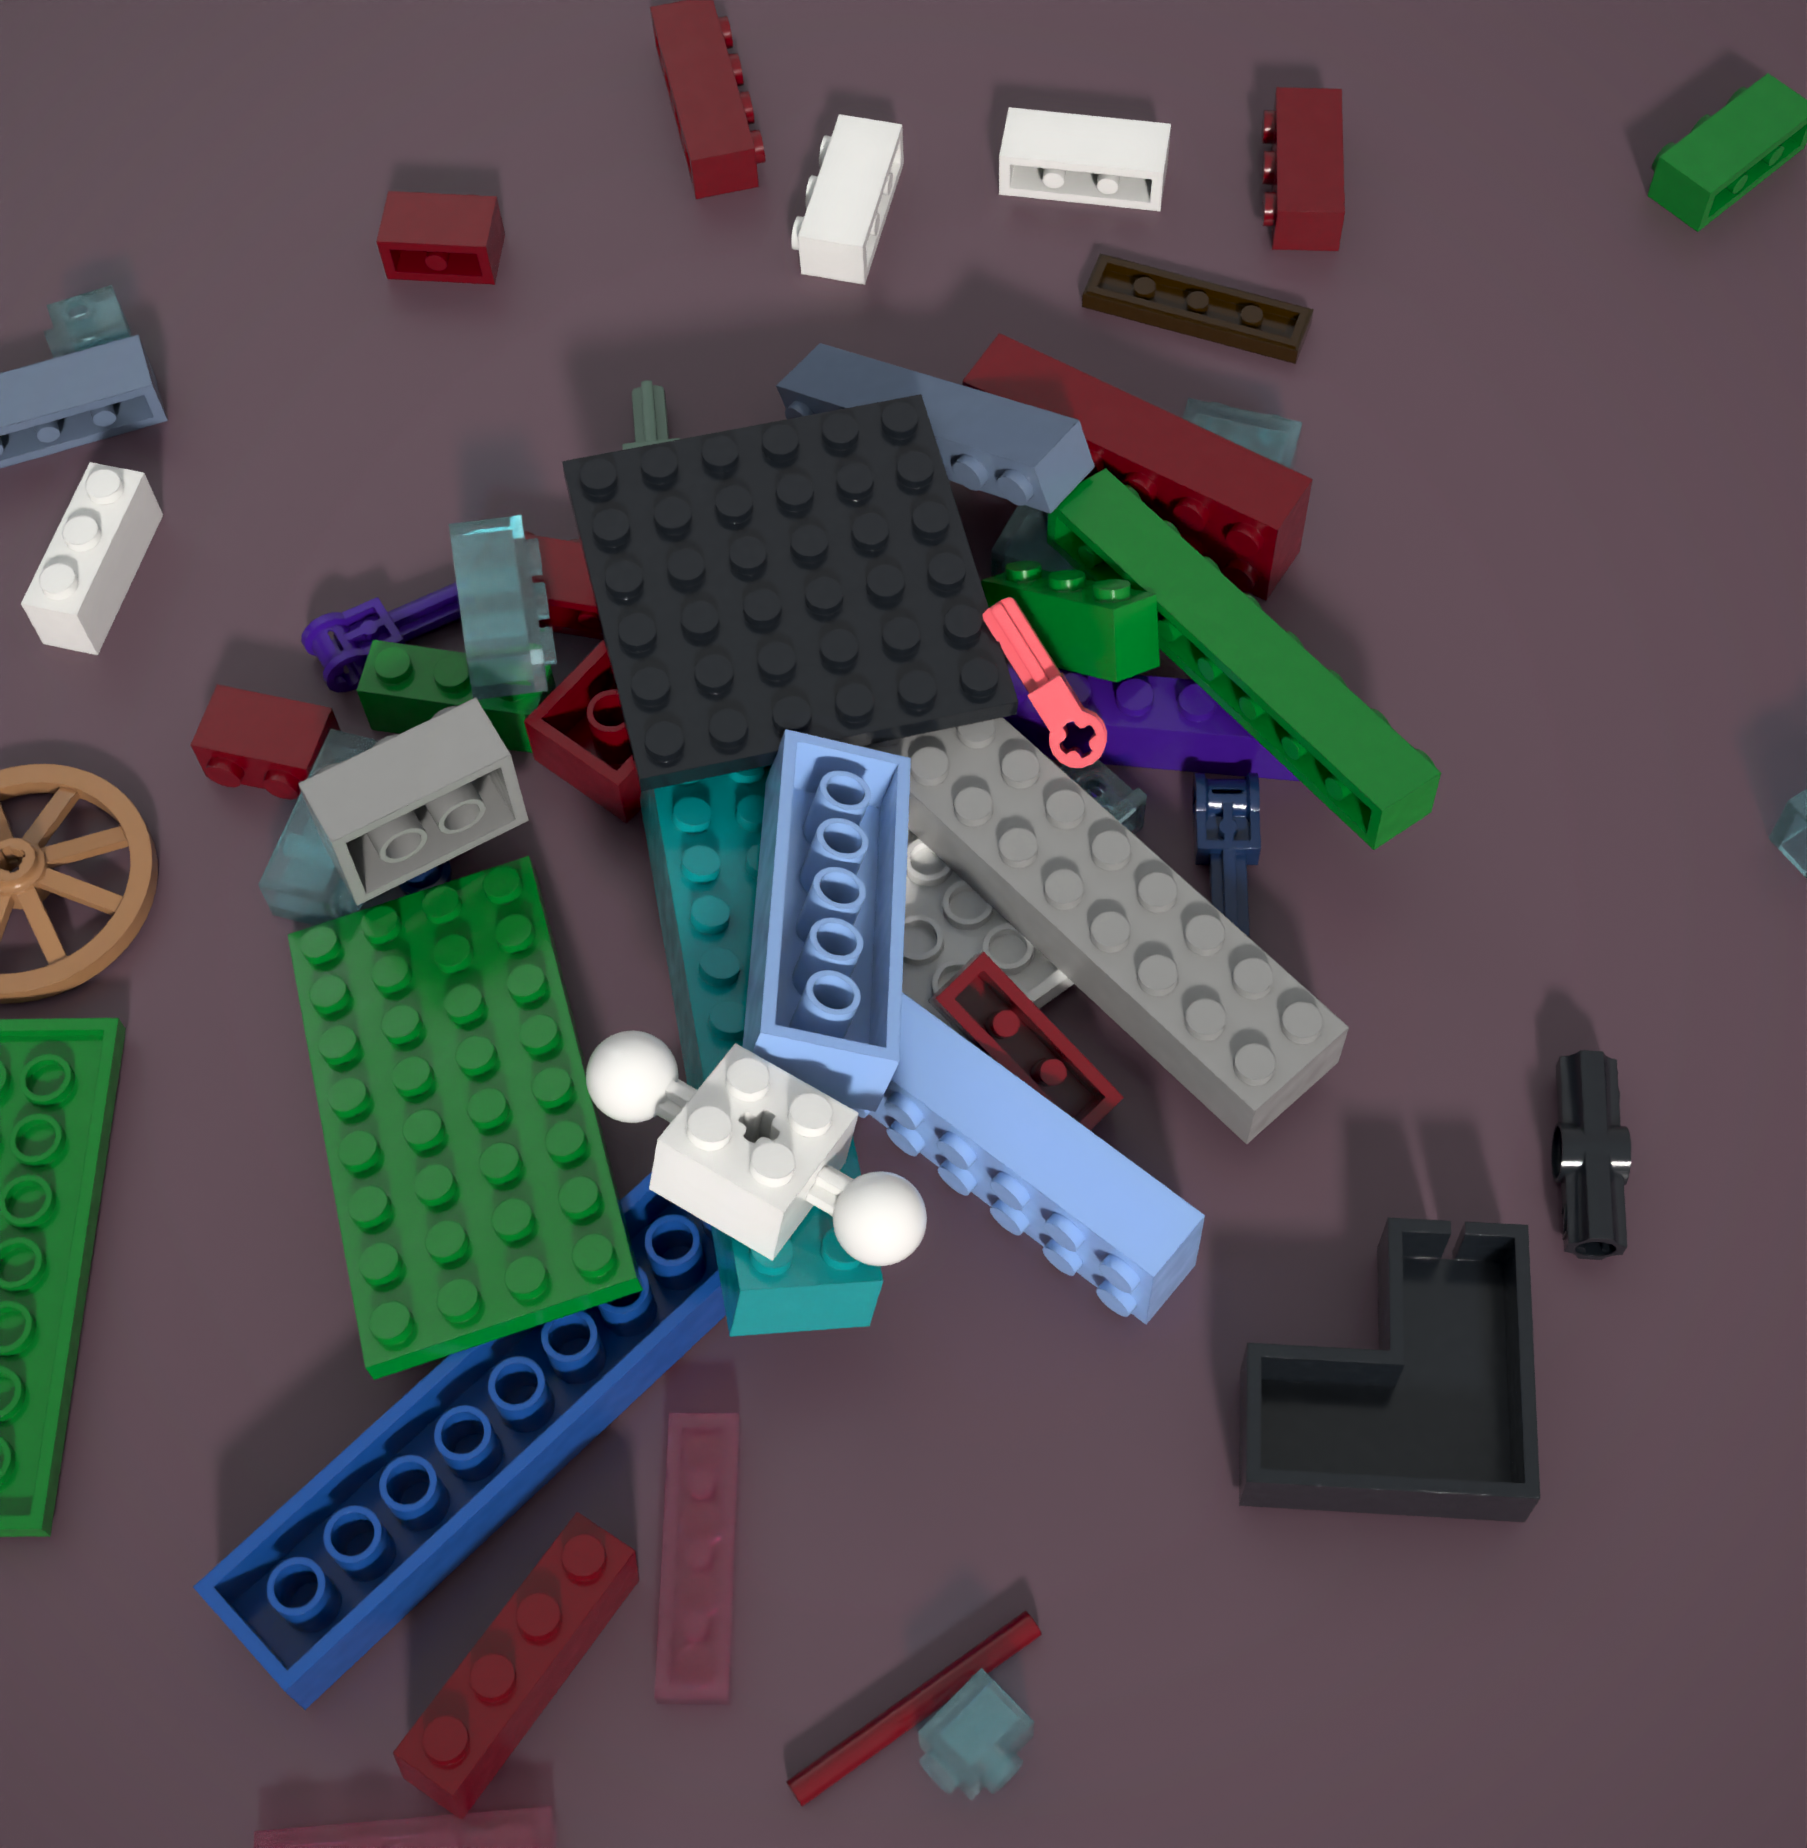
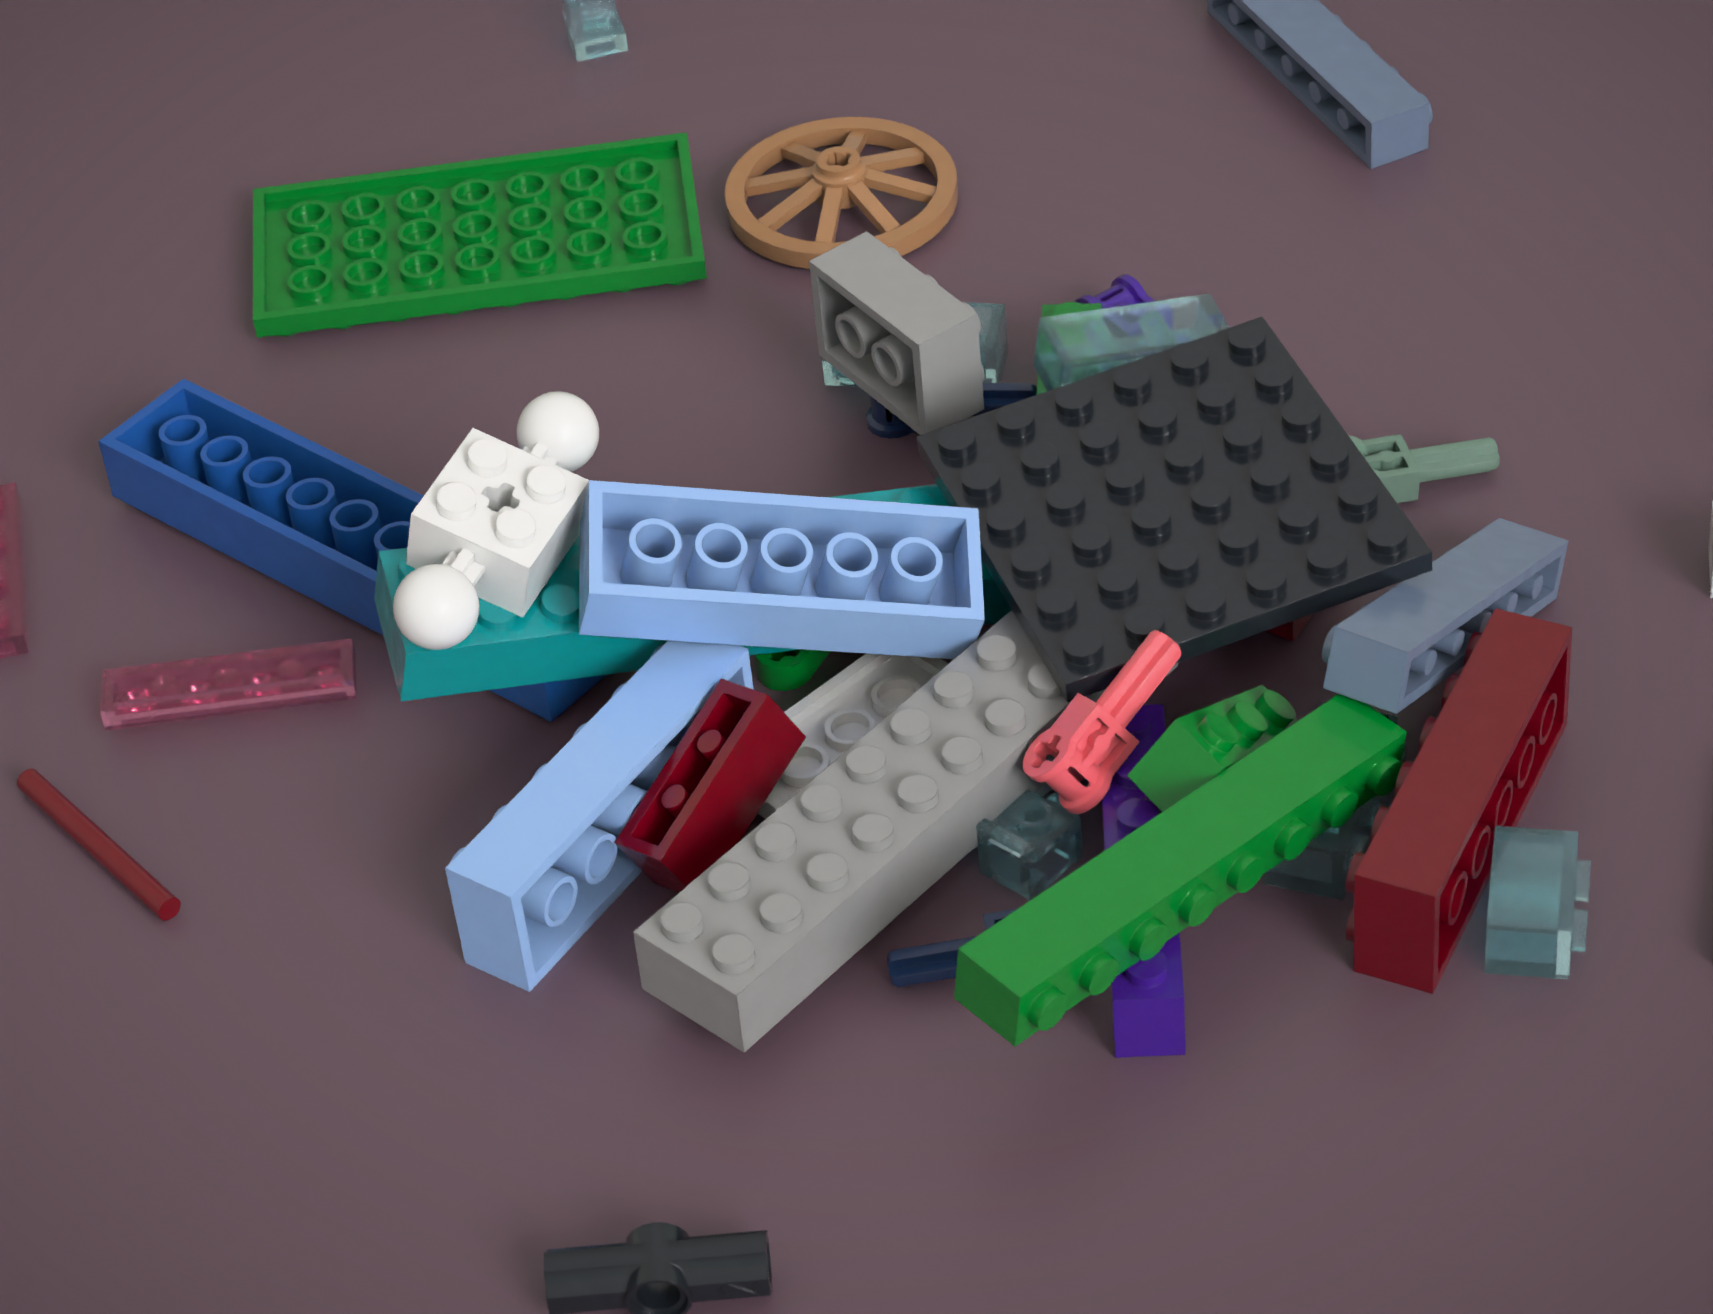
camera: 85 degrees right, 20 degrees down
white brick [21,462,163,655] -> none
clear light blue brick [44,285,132,357] -> none
dark red brick [191,684,345,800] -> none
green plate [287,856,643,1380] -> none
dark red brick [376,191,505,285] -> none
dark red brick [393,1512,639,1820] -> none
clear light blue brick [918,1668,1034,1800] -> none
black piece [1239,1218,1540,1522] -> none

